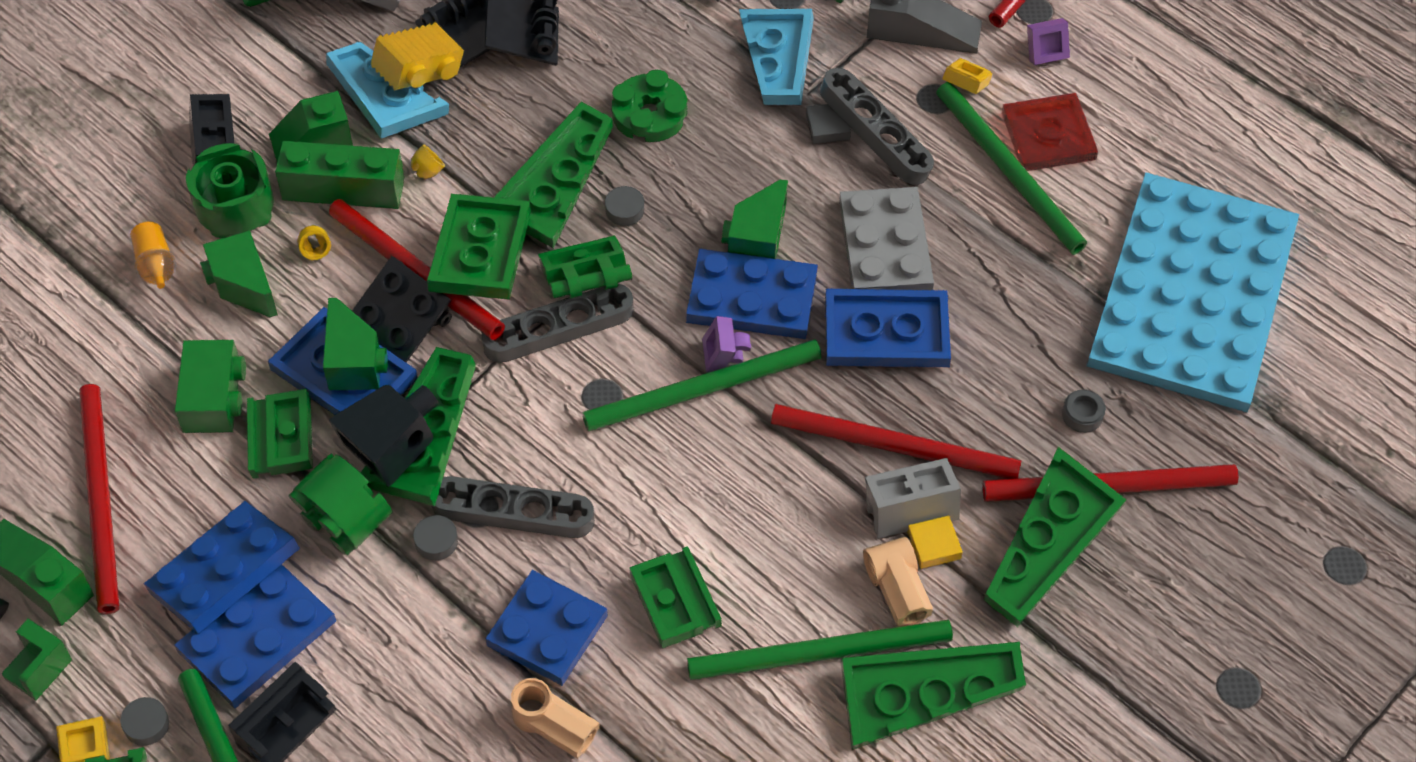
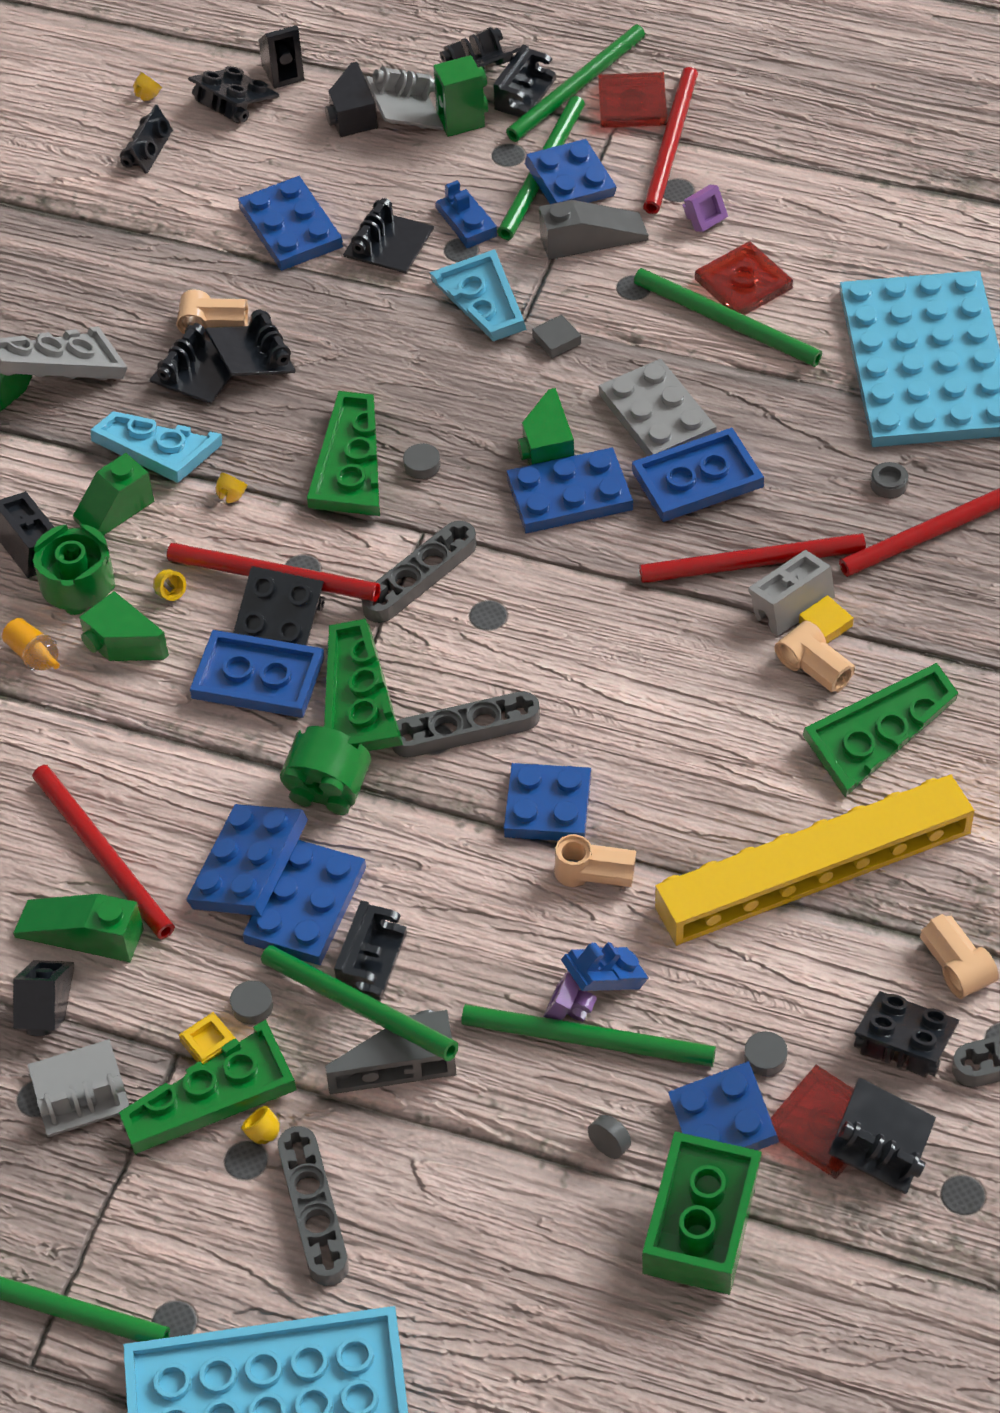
camera: 20 degrees left, 5 degrees down
green panel [2,619,72,700] -> none
green brick [175,340,246,433] -> none
green plate [247,389,313,479] -> none
green brick [275,141,405,209] -> none
green slope [323,298,388,390] -> none
black torso [329,385,439,487] -> none
yellow brick [371,22,464,91] -> none
dark grey tile [413,515,458,561] -> none
green plate [427,193,531,300] -> none
green plate [538,235,633,299] -> none
green piece [582,340,822,432] -> none
green plate [611,69,688,142] -> none
green plate [629,546,722,649] -> none
green piece [687,619,953,680] -> none
medium lavender tile [702,316,751,373] -> none
dark grey beam [819,68,934,185] -> none
yellow tile [942,58,993,94] -> none
green wing [983,447,1126,628] -> none

